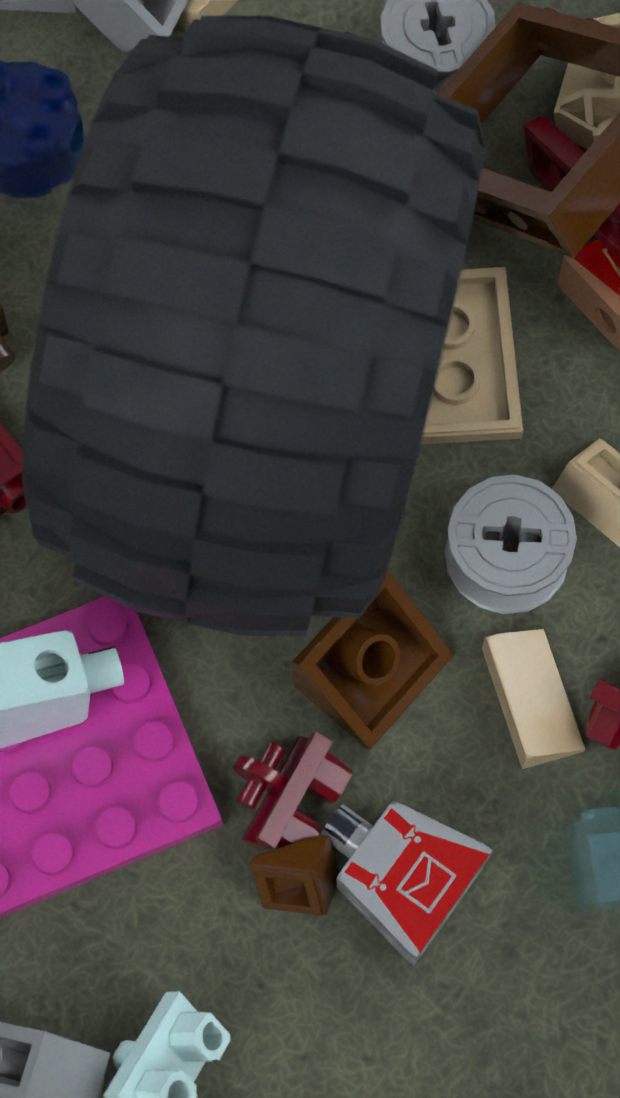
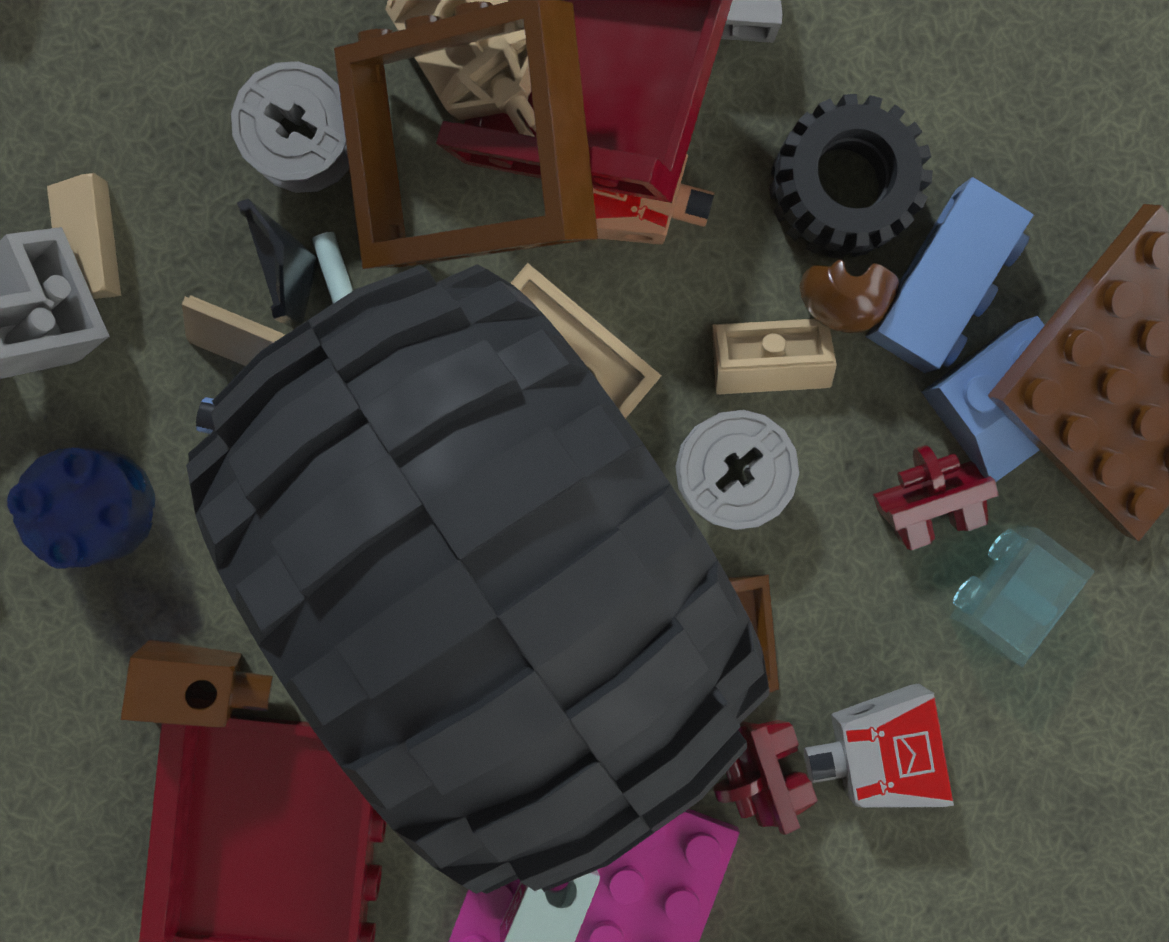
camera: 50 degrees left, 20 degrees up
reddish brown slope [250,835,339,915] -> none
tan slope [482,629,585,769] -> none

